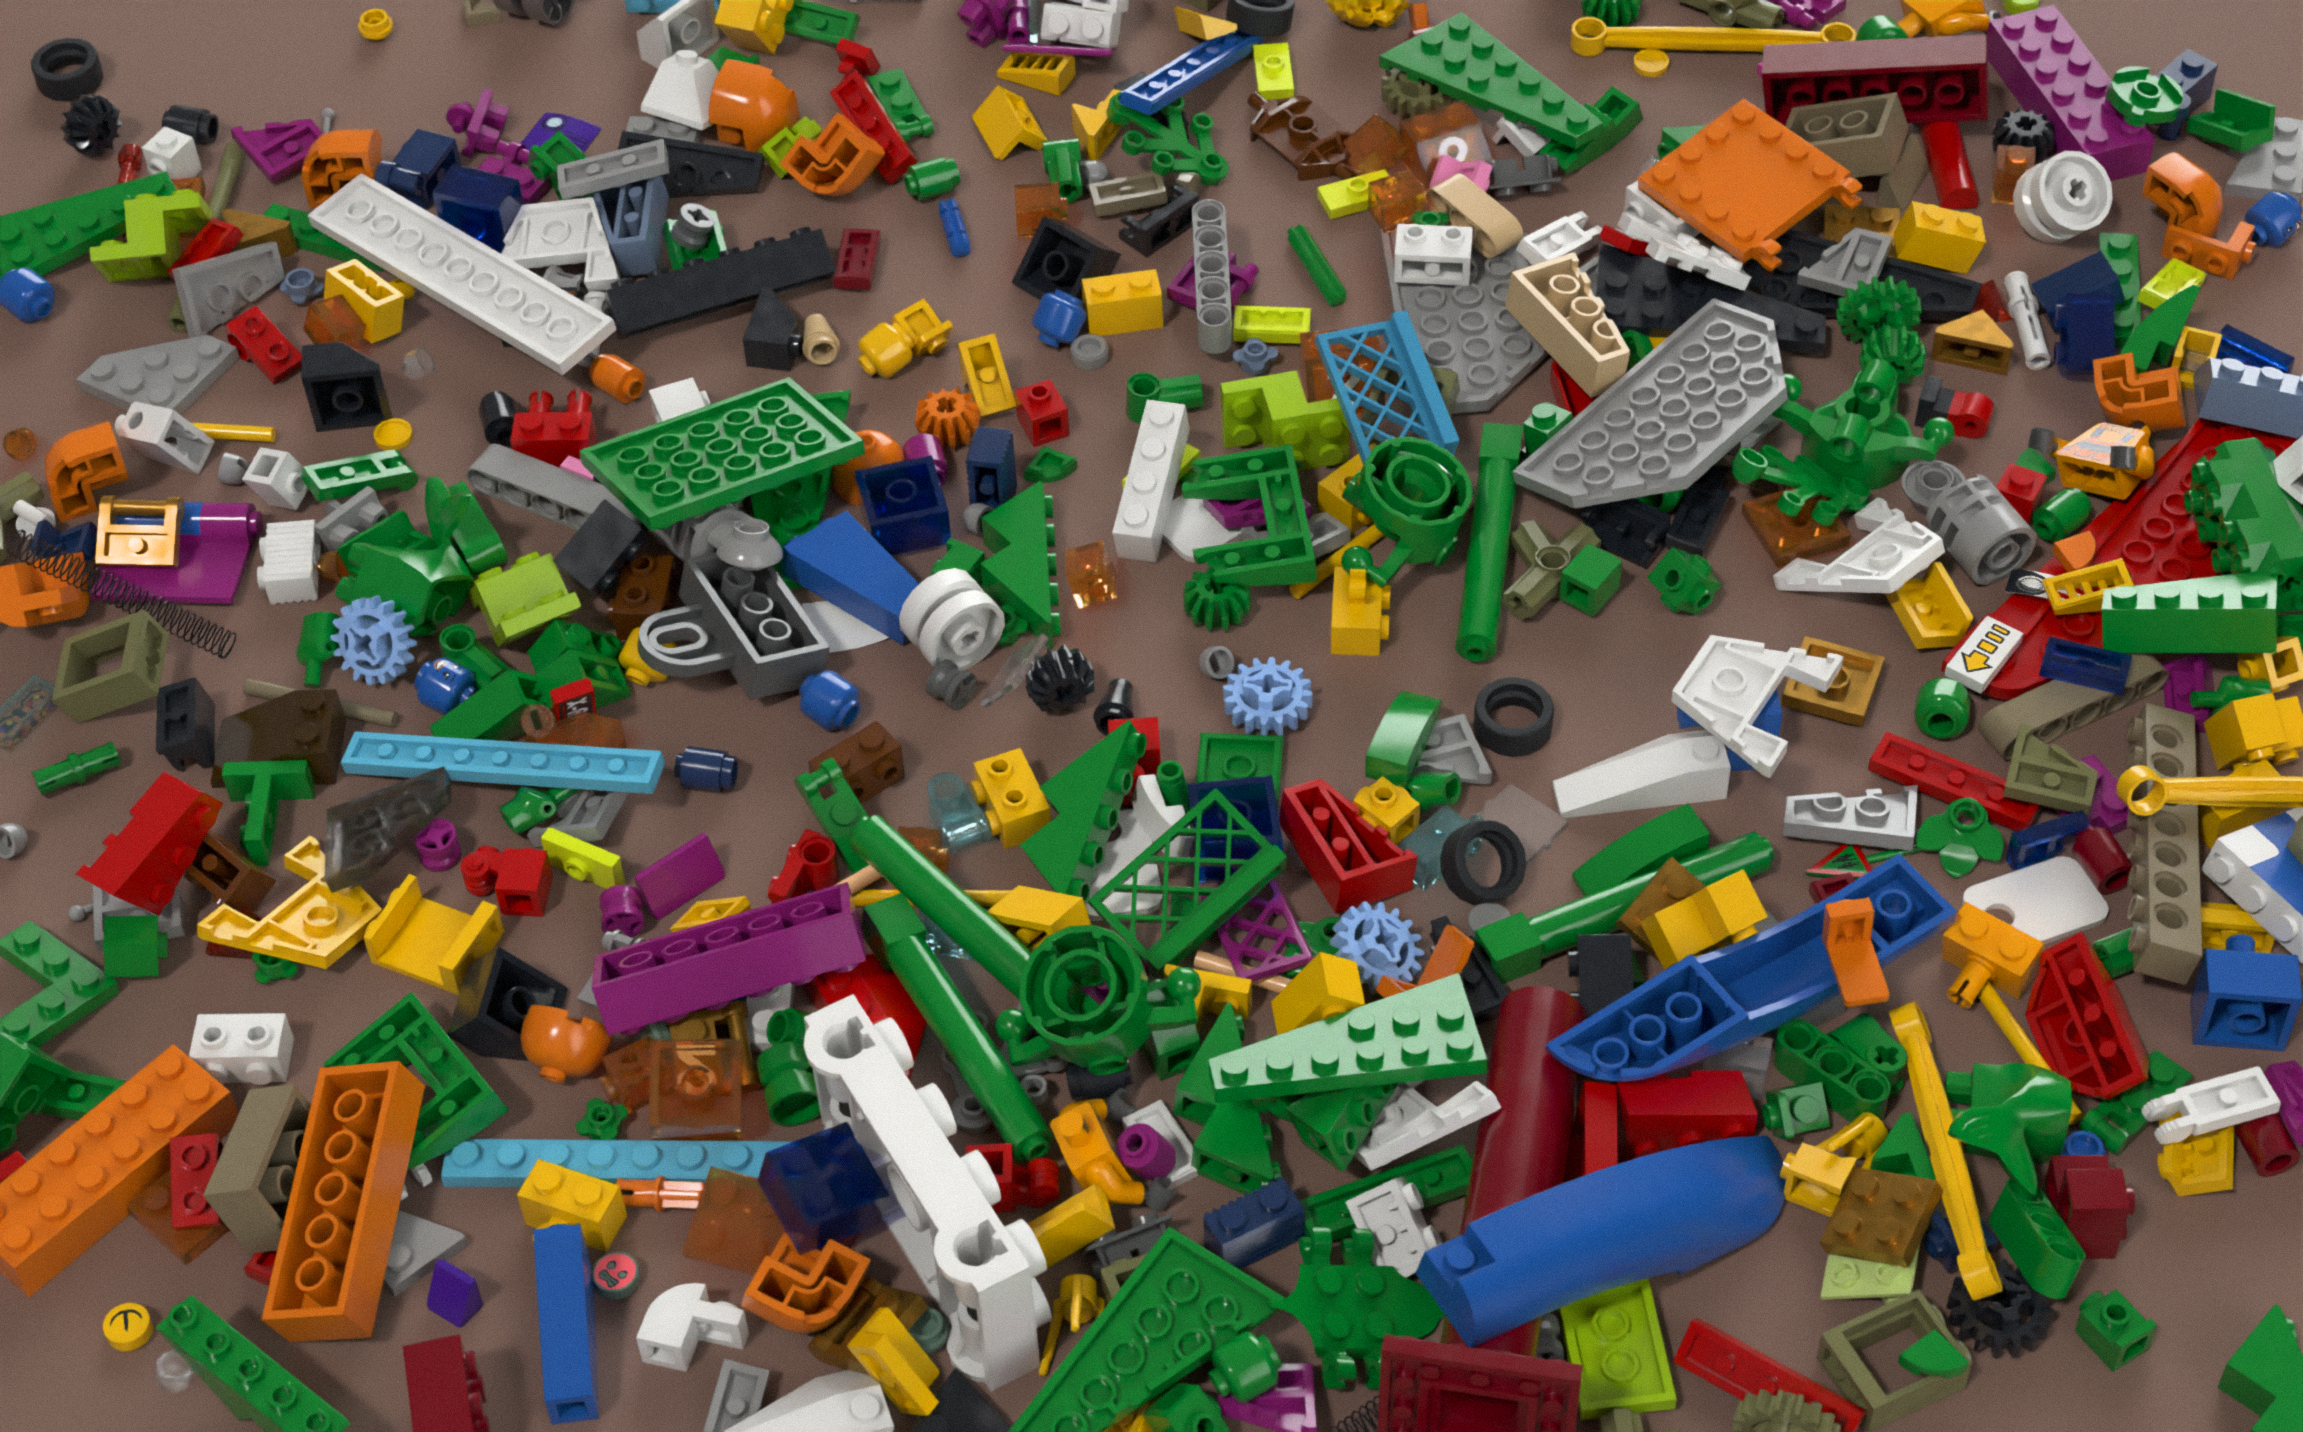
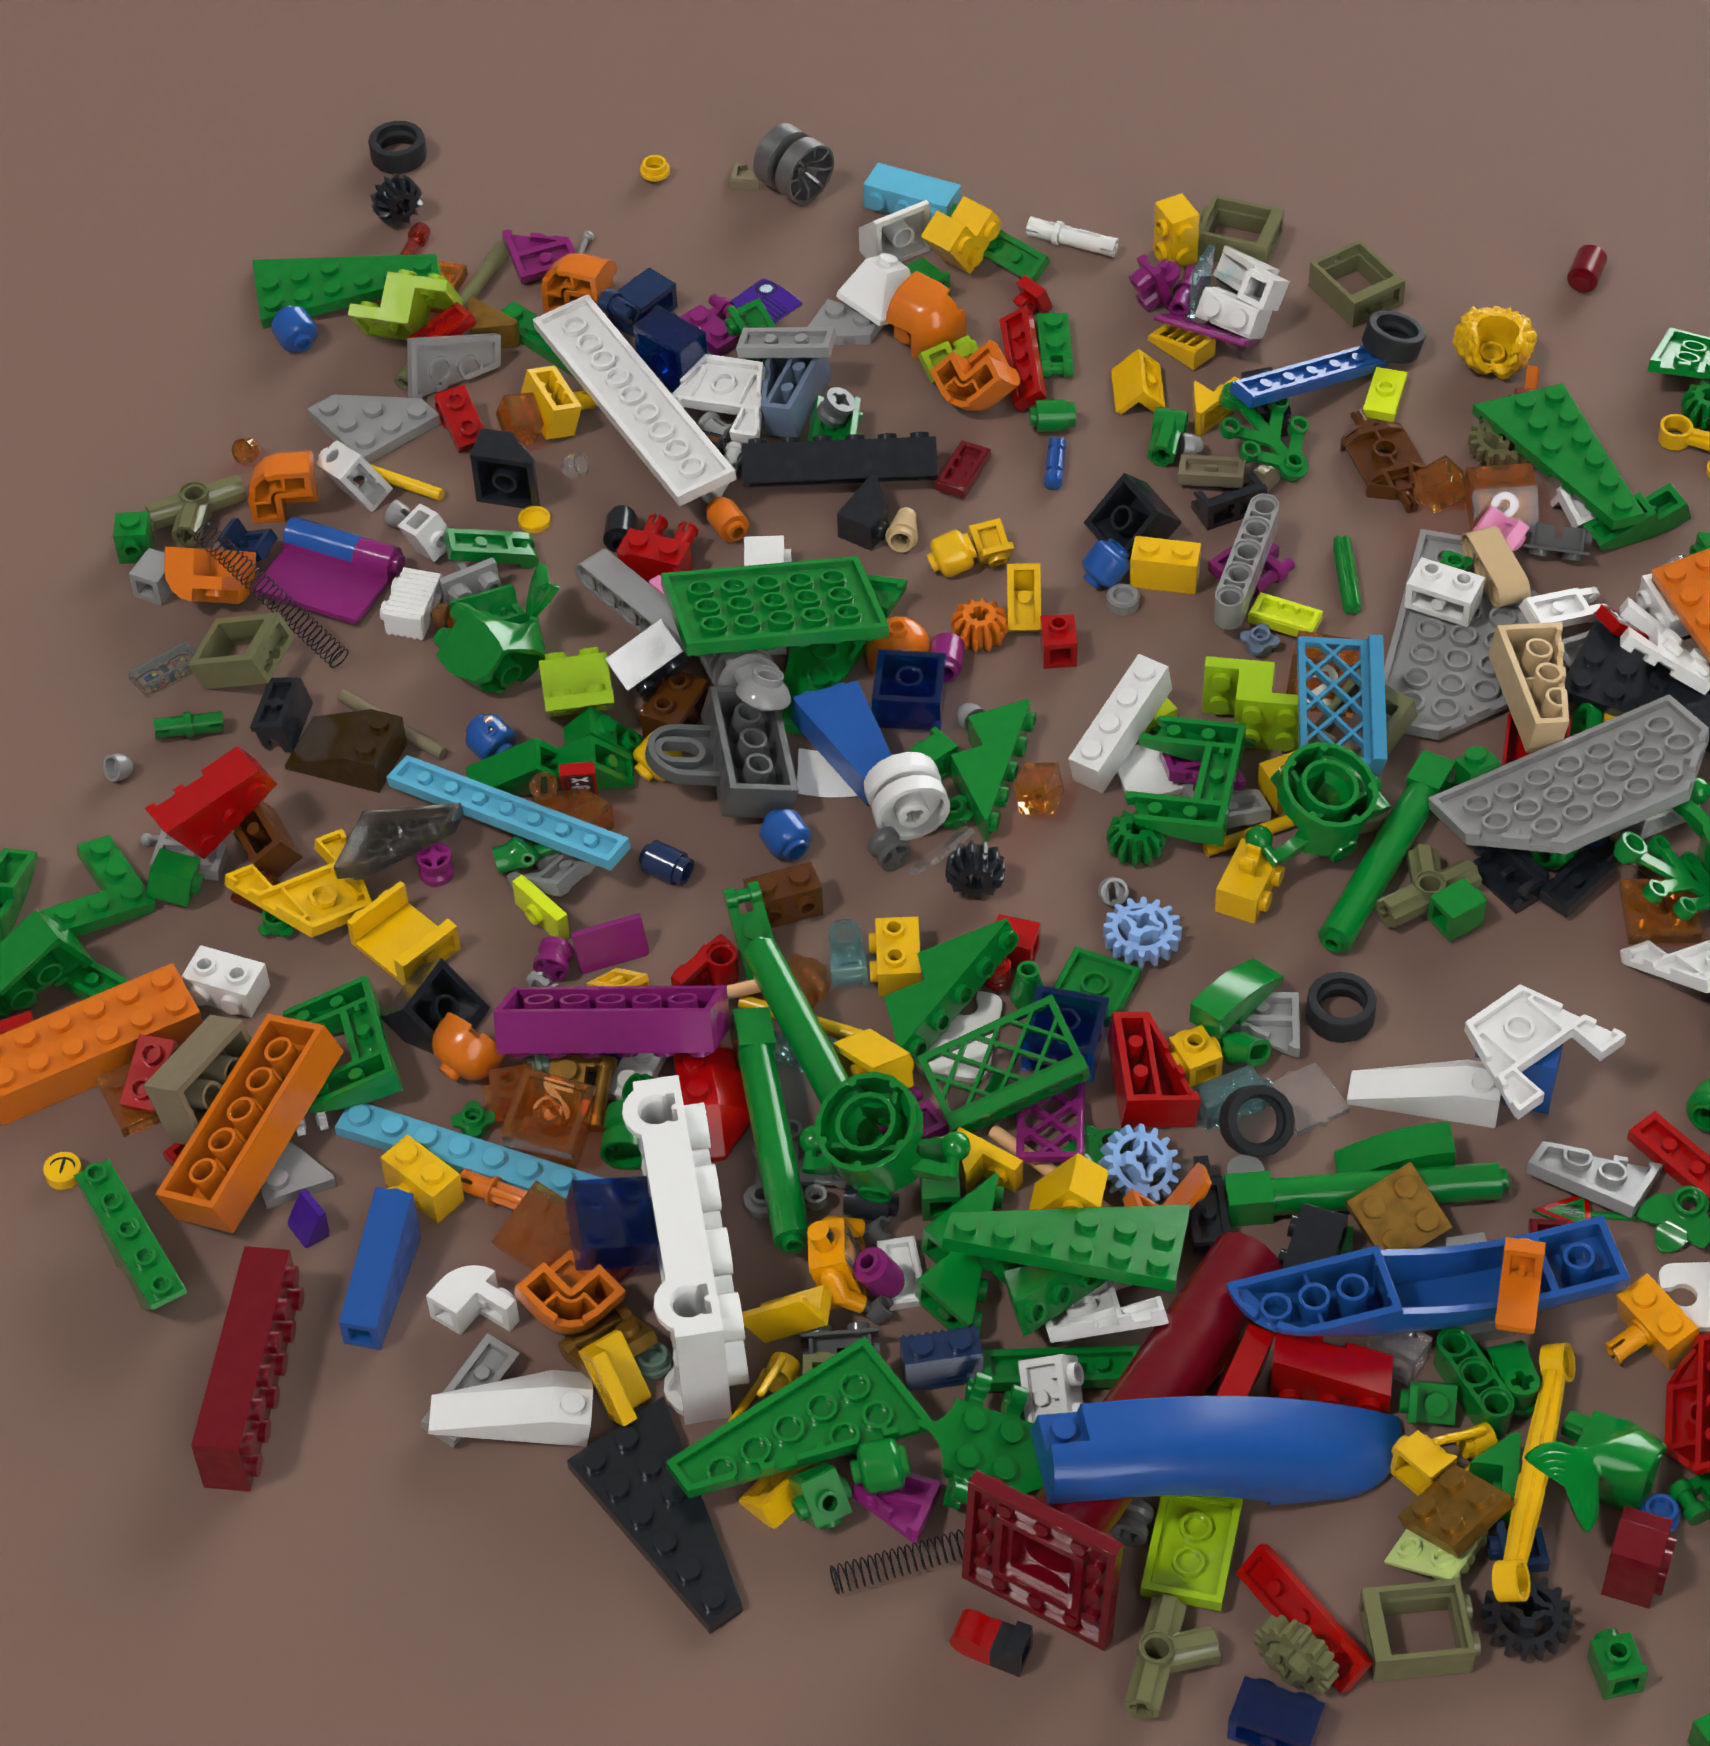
camera: 20 degrees right, 0 degrees up
white plate [13,500,56,540] -> none
plate [95,495,185,568] -> none
white brick [142,126,202,190] -> none
clear hinge [155,1351,194,1393] -> none
black brick [162,104,219,145] -> none
green bracket [222,760,316,866] -> none
sand blue plate [280,268,324,304] -> none
green piece [296,611,340,689] -> none
light blue gear [331,596,417,685] -> none
green piece [439,623,510,691] -> none
magenta hips [446,88,509,158] -> none
green beam [447,481,508,577] -> none
red brick [460,846,553,917] -> none
tile [592,1252,640,1300] -> none
black wing [618,131,765,198] -> none
dark blue brick [965,426,1017,509] -> none
red brick [966,1143,1060,1213] -> none
clear orange brick [1014,182,1068,237] -> none
green tile [1024,446,1078,483] -> none
black cone [1093,678,1134,736] -> none
green piece [1126,372,1204,424] -> none
white slope [1131,774,1194,857] -> none
yellow slope [1174,6,1238,41] -> none
neon yellow plate [1317,169,1399,220] -> none
clear orange brick [1368,170,1428,233] -> none
yellow brick [1640,869,1768,970] -> none
green brick [1647,547,1722,615] -> none
pearl gold plate [1781,636,1885,727] -> none
green tile [1898,1329,1969,1378] -> none
yellow bar [1977,981,2083,1125] -> none
green beam [1988,1179,2086,1299] -> none

